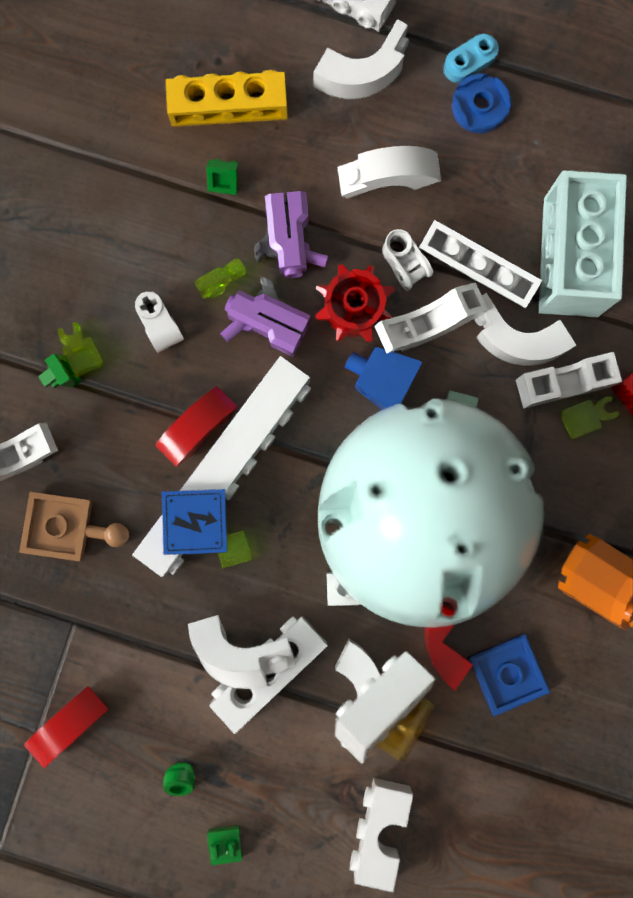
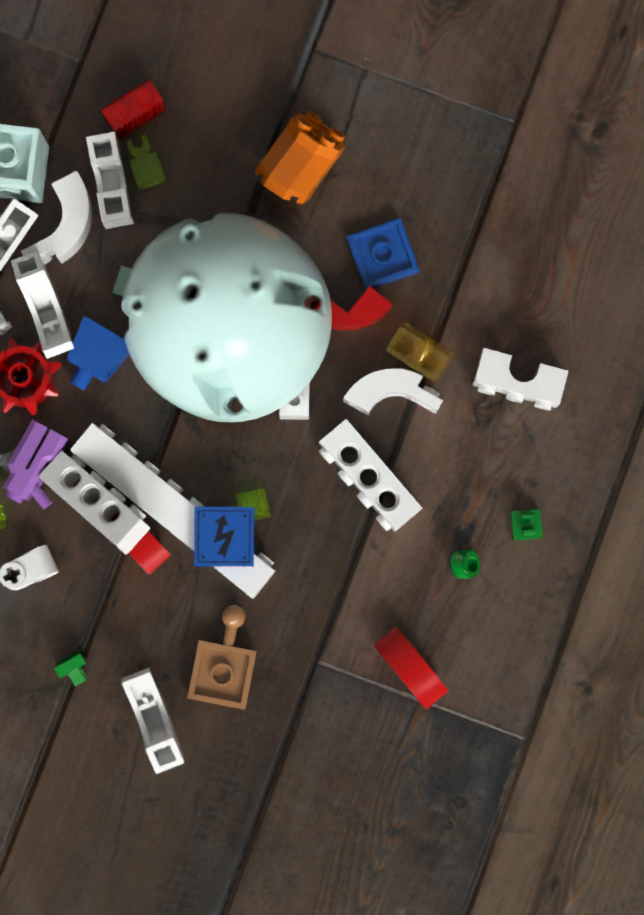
camera: 90 degrees left, 0 degrees up
clear neon green plate [58,322,103,378] -> none
white arch [188,615,296,689] -> none
white wedge [335,652,435,764] -> none
none -> white brick [38,451,150,555]

